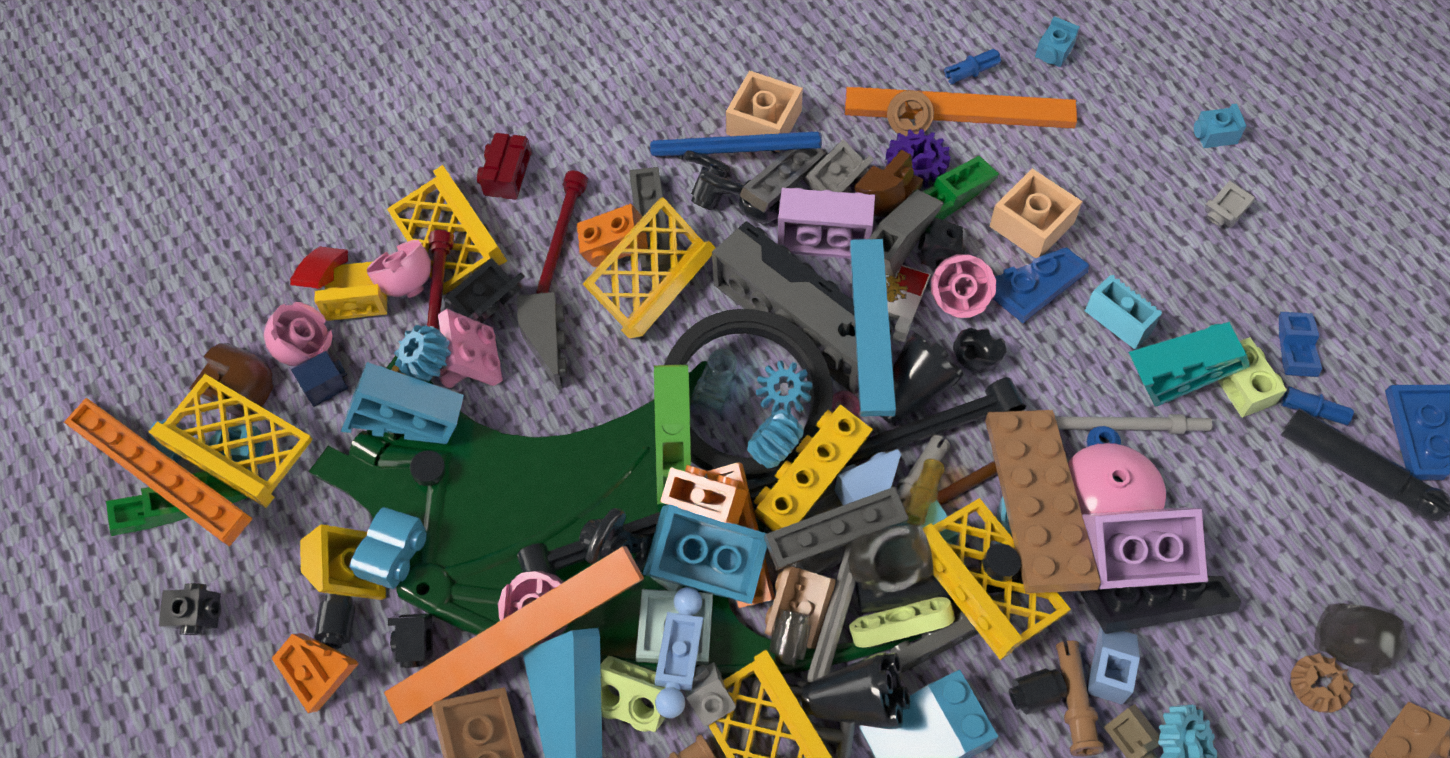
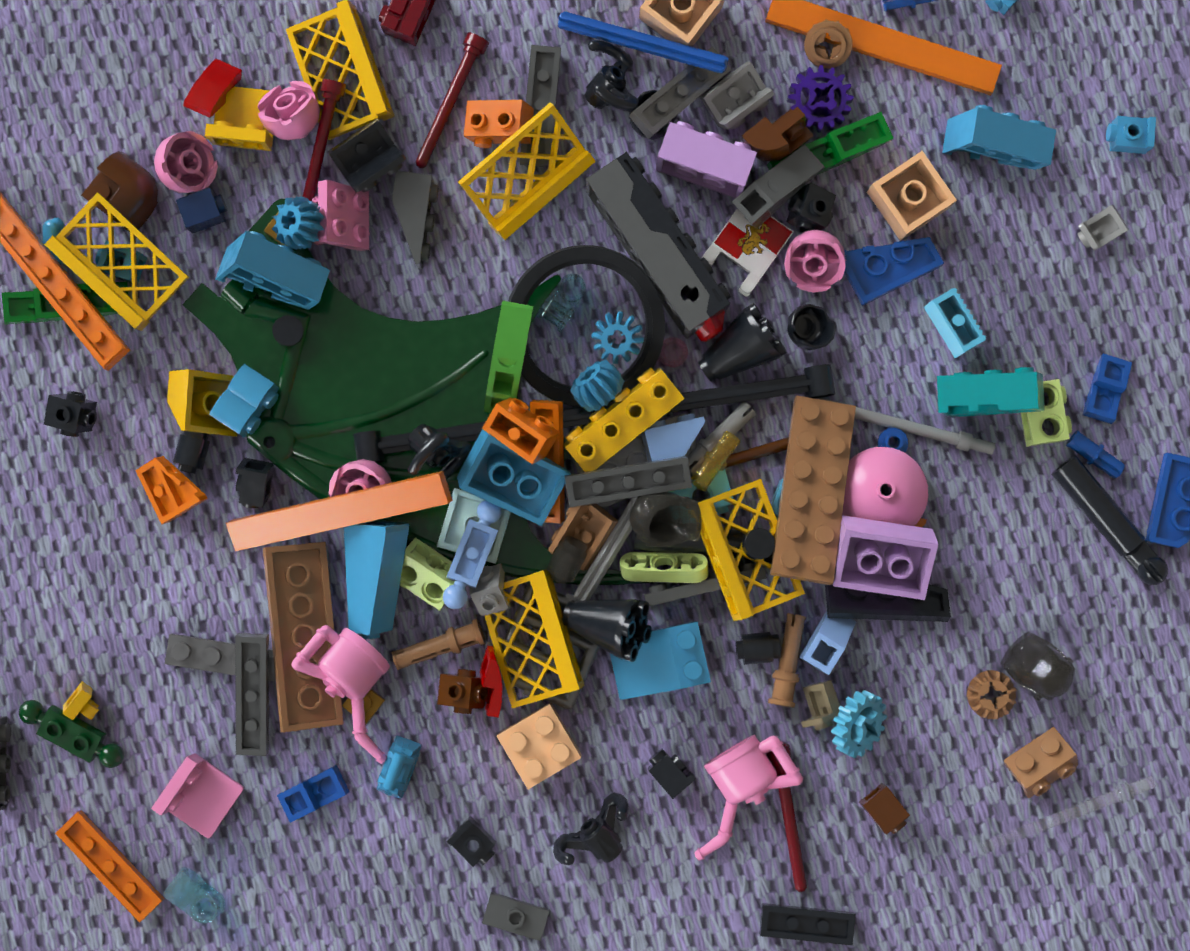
camera: 10 degrees right, 25 degrees up
dark azure tile [850,239,896,417] -> none
none -> dark azure wedge [942,105,1056,170]

